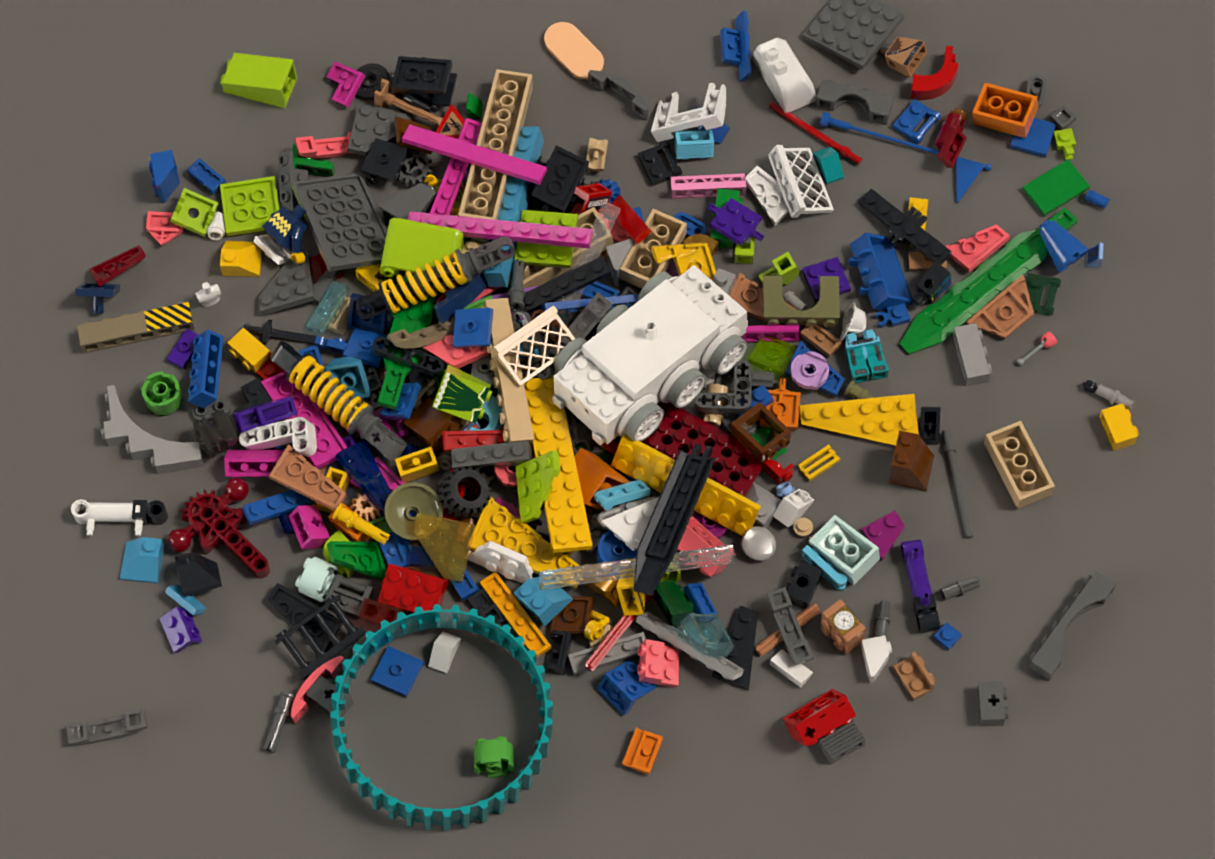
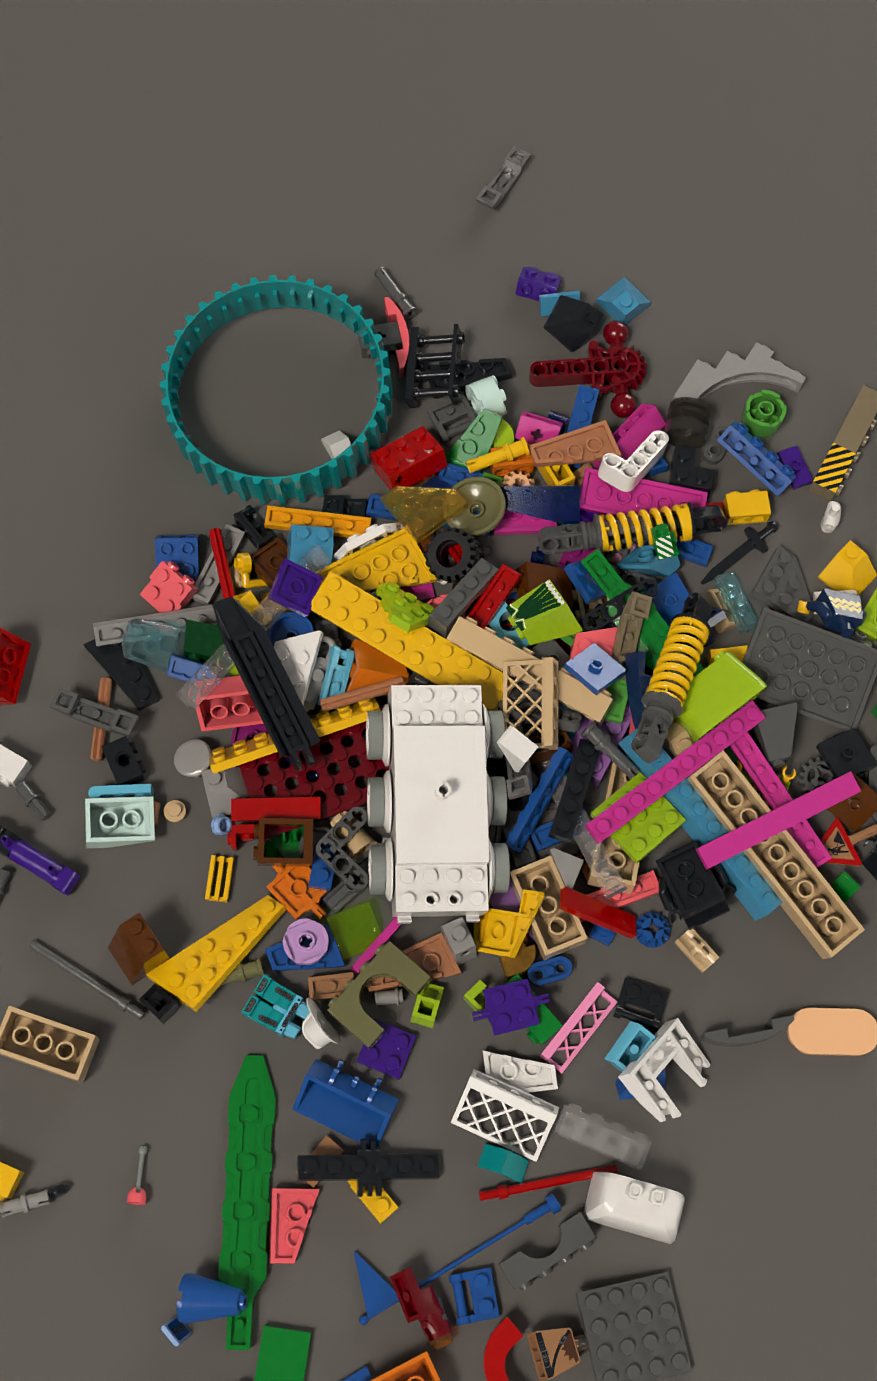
camera: 125 degrees right, 5 degrees up
white piece [71,499,168,537] -> none
dark purple slope [233,396,298,432] -> none
blue plate [314,336,347,354] -> none
clear red brick [359,598,407,624] -> none
blue plate [371,646,424,697] -> none
yellow brick [395,447,440,483] -> none
bright green brick [473,736,514,778] -> none
red panel [574,183,613,214] -> none
orange plate [622,727,663,775] -> none
blue bracket [720,11,752,82] -> none
white slope [770,650,813,688] -> none
white slope [773,489,814,527] -> none
nougat brick [821,599,866,655] -> none
magenta wing [861,510,905,561] -> none
blue plate [875,303,910,328] -> none
black torso [912,262,952,307] -> none
light grey brick [953,323,992,386] -> none
nougat wing [967,275,1034,339] -> none
clear green plate [1026,273,1061,316] -> none
none -> red tile [231,797,321,822]
none -> dark purple plate [268,558,323,617]
none -> nougat axle [320,677,405,712]
none -> white slope [497,726,538,772]
none -> clear brick [552,1103,652,1170]
none -> green brick [650,524,679,560]

